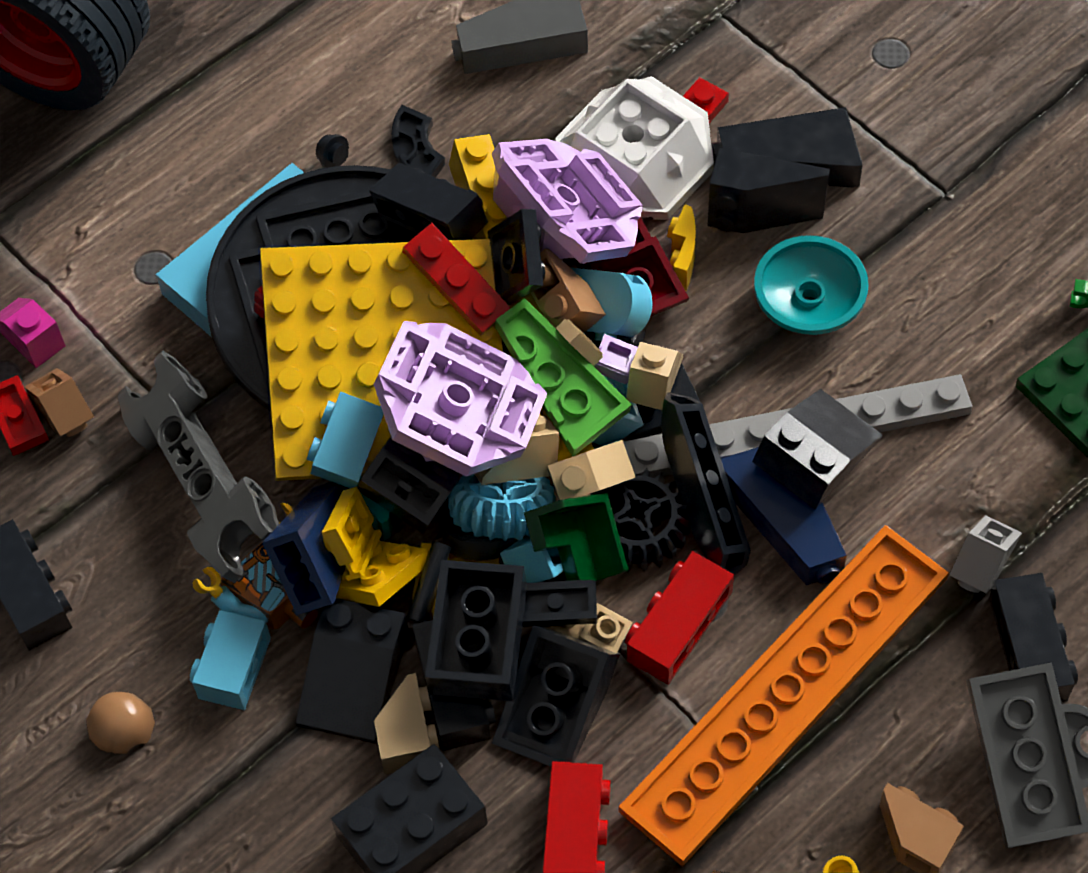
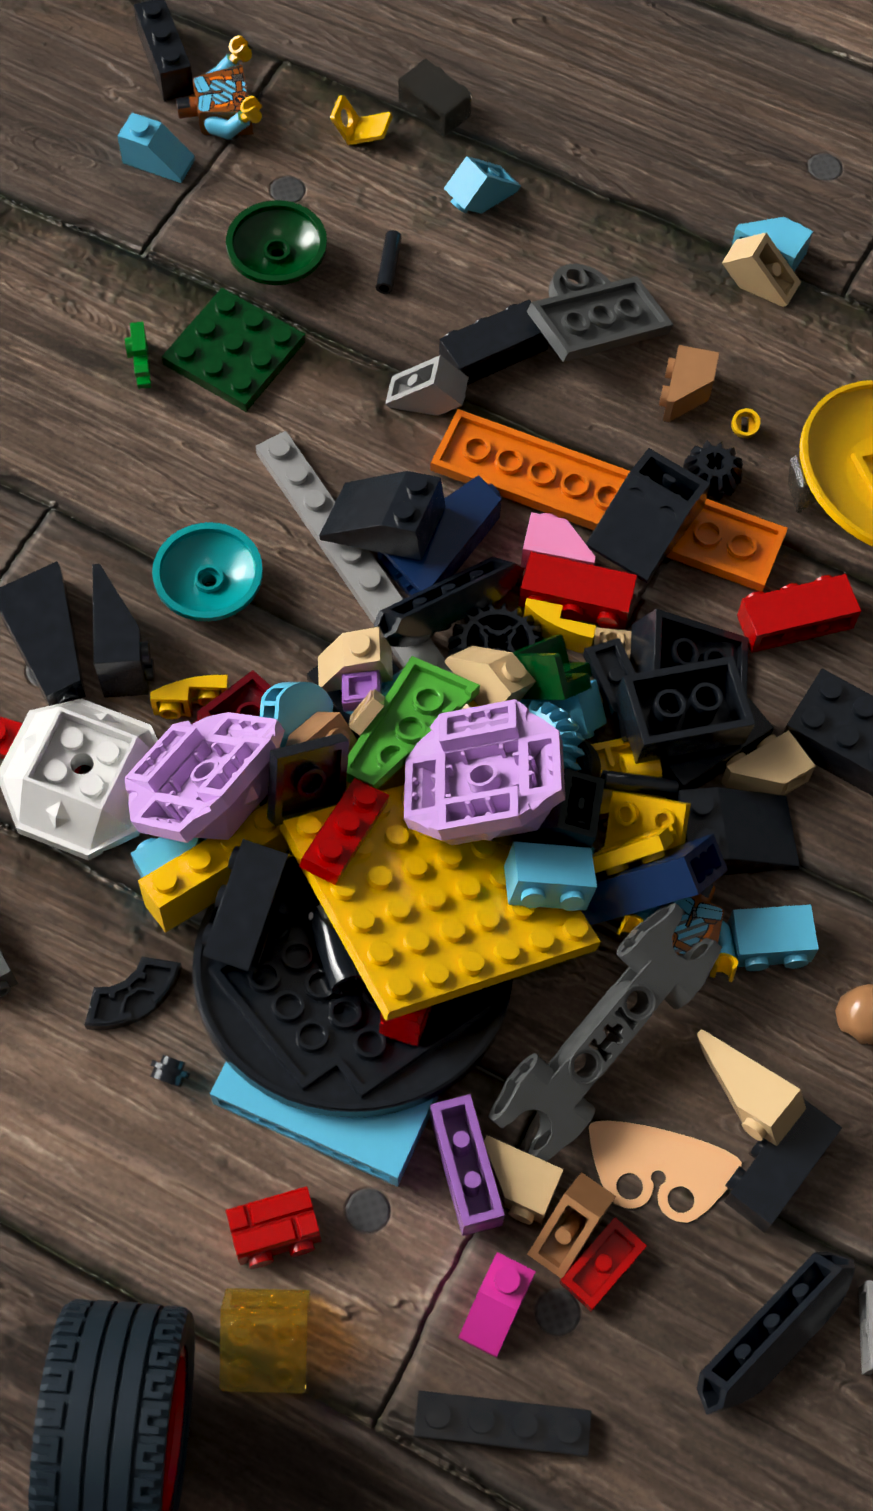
camera: 115 degrees left, 5 degrees up
none -> clear yellow bracket [219,1288,310,1393]
none -> red brick [226,1186,321,1269]
none -> medium lavender brick [430,1094,505,1236]
none -> tan slope [484,1135,564,1224]
none -> bright pink slope [521,512,595,568]
none -> yellow slope [524,598,596,654]
none -> black slope [586,448,710,583]
none -> light nougat piece [589,1120,742,1223]
none -> black gear [683,440,743,502]
none -> tan slope [697,1029,806,1146]

